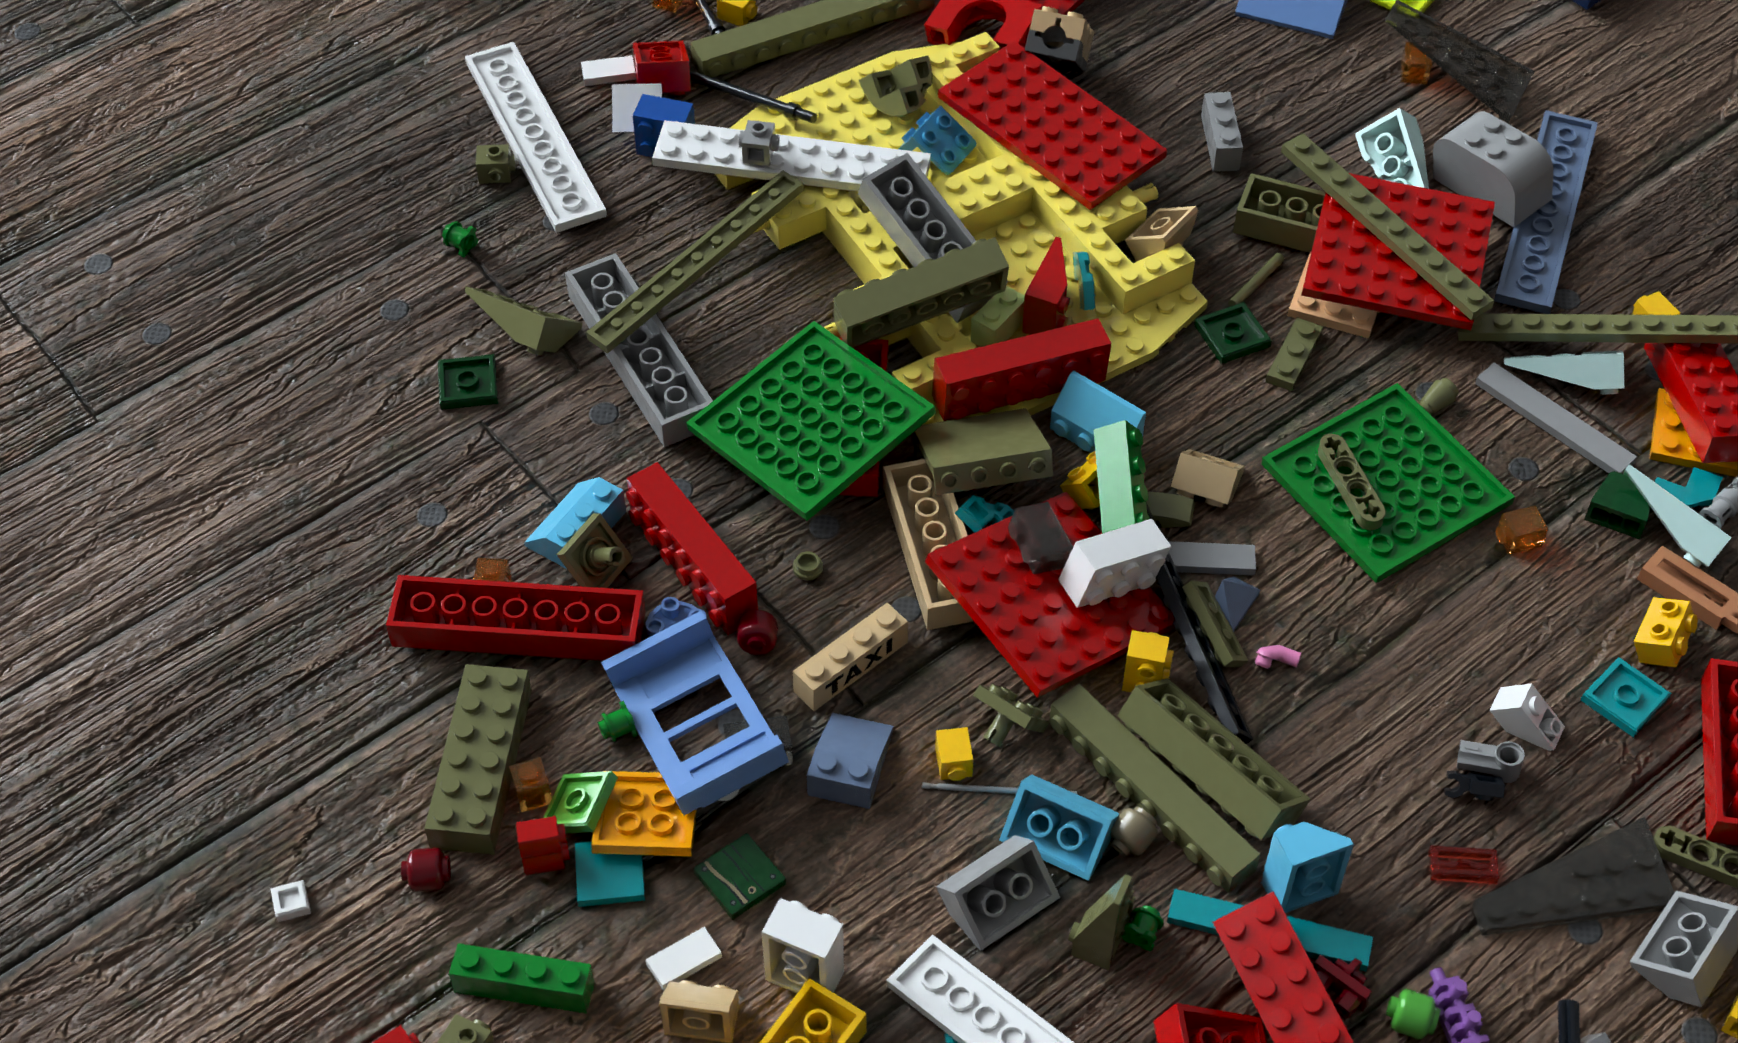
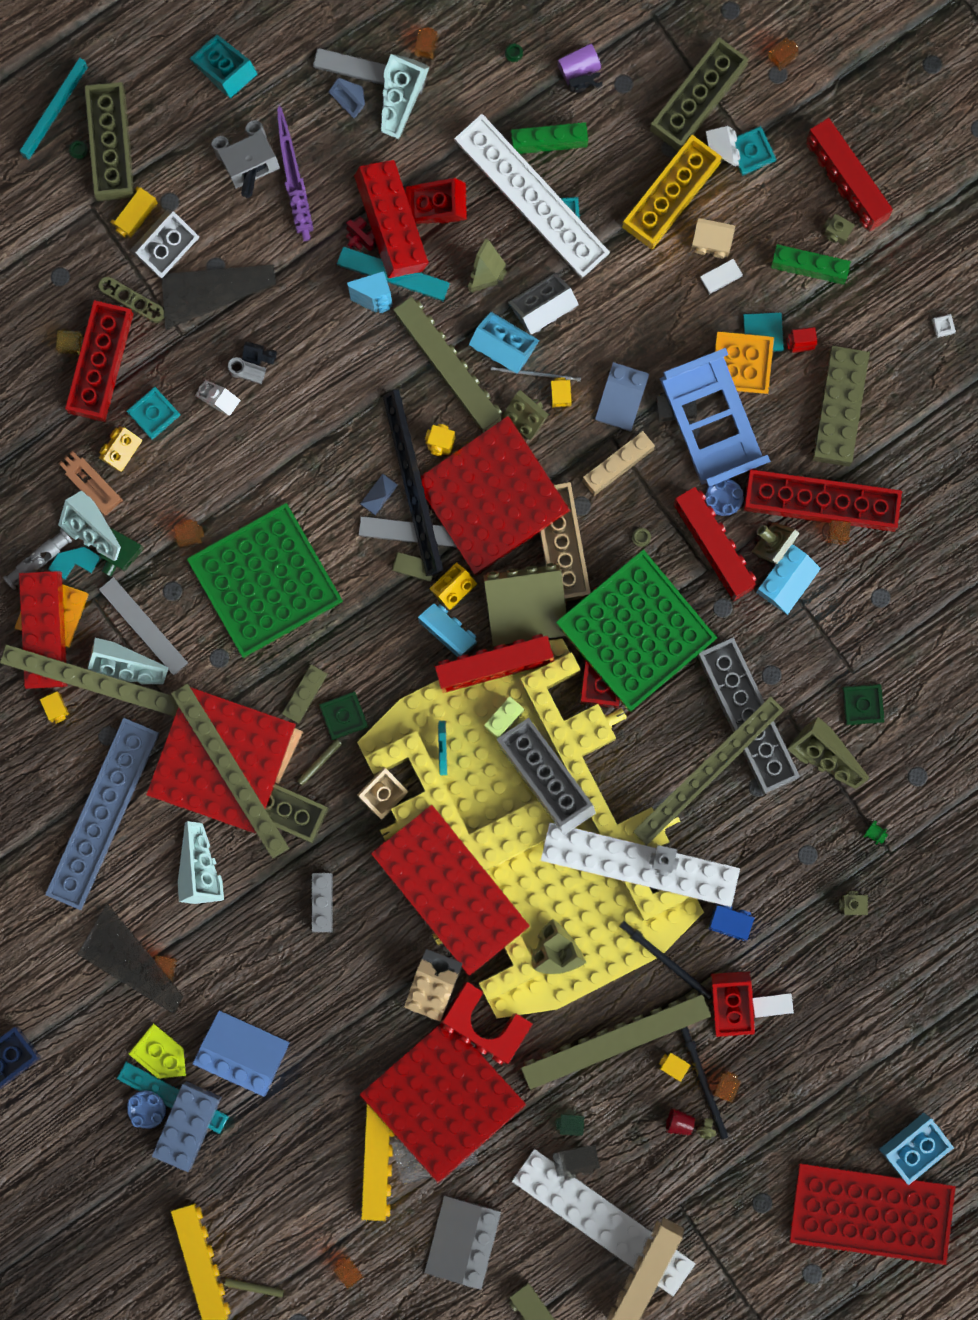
camera: 175 degrees left, 30 degrees up
dark red head [401,848,451,892] -> none
white plate [465,42,607,233] -> none
clear orange brick [509,757,552,812] -> none
bright green tile [543,771,618,833] -> none
green brick [597,701,638,743] -> none
white sticker [612,83,662,132] -> none
dark green tile [693,833,786,920] -> none
dark red head [737,609,778,655] -> none
white brick [762,898,844,993] -> none
olive brick [834,237,1009,348] -> none
dark azure bracket [899,106,976,175] -> none
teal tile [955,495,1017,533] -> none
clear smoke brick [1008,502,1073,574] -> none
red slope [1022,237,1070,335] -> none
white brick [1058,519,1171,608] -> none
brick [1093,420,1150,534] -> none
dark tan head [1110,806,1158,856] -> none
olive brick [1117,678,1311,840] -> none
green brick [1122,906,1164,951] -> none
tan slope [1171,449,1245,507] -> none
olive plate [1182,580,1249,668] -> none
bright pink arm [1255,645,1302,669] -> none
olive beam [1318,434,1386,530] -> none
bright green head [1386,988,1440,1040] -> none
olive cone [1419,378,1459,415] -> none
clear red tile [1428,845,1499,884] -> none
light grey brick [1433,111,1553,227] -> none

